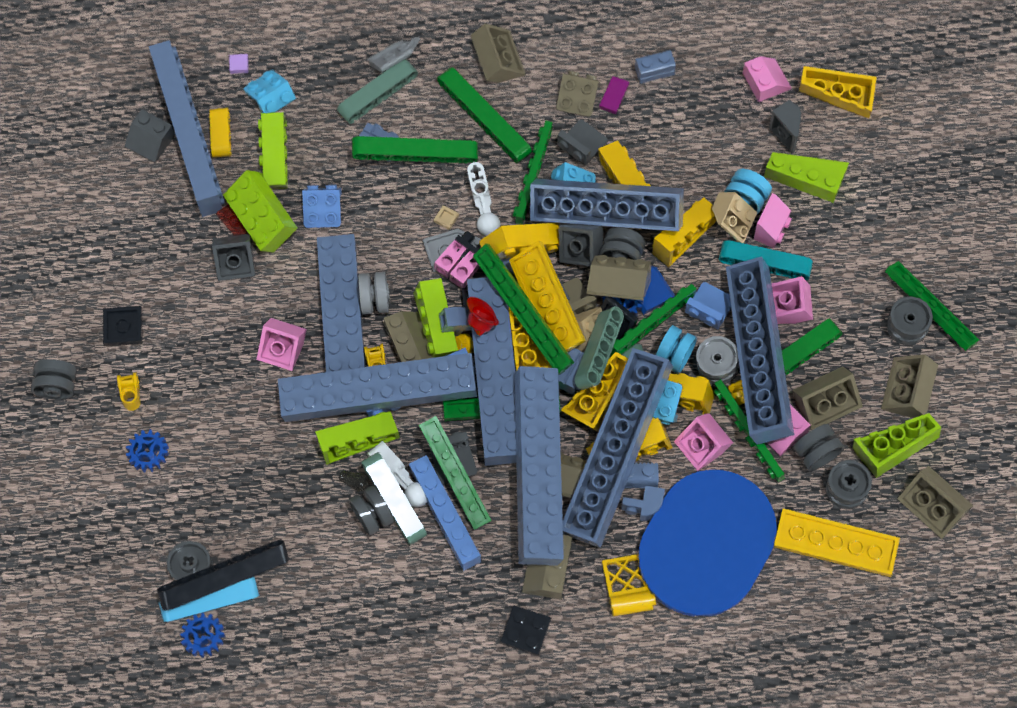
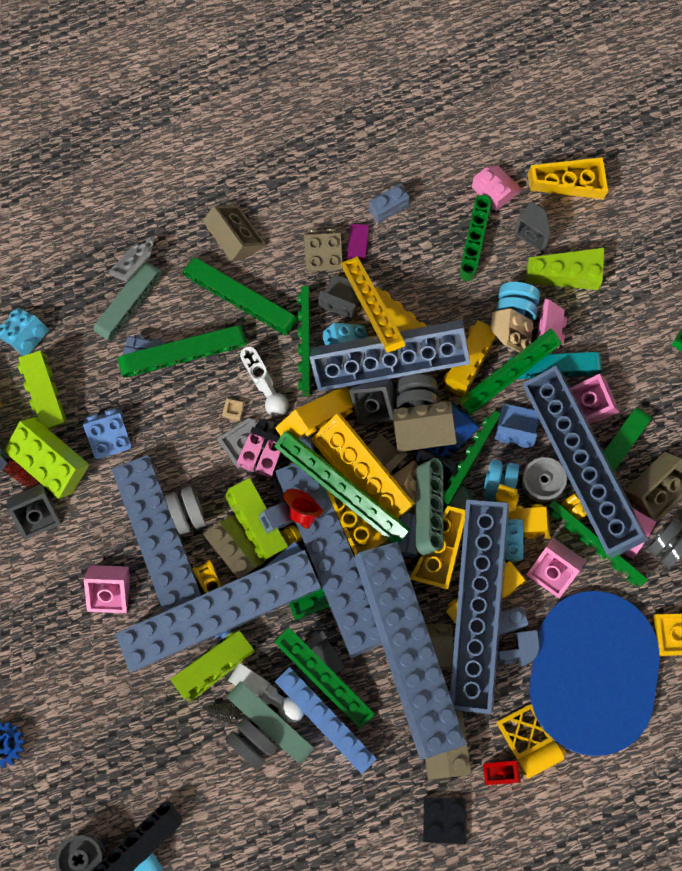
camera: 15 degrees left, 5 degrees up
none -> yellow plate [341,256,405,353]
none -> green beam [459,195,491,281]
none -> green plate [459,328,562,414]
none -> red slope [483,761,521,785]
none -> yellow piece [496,484,519,512]

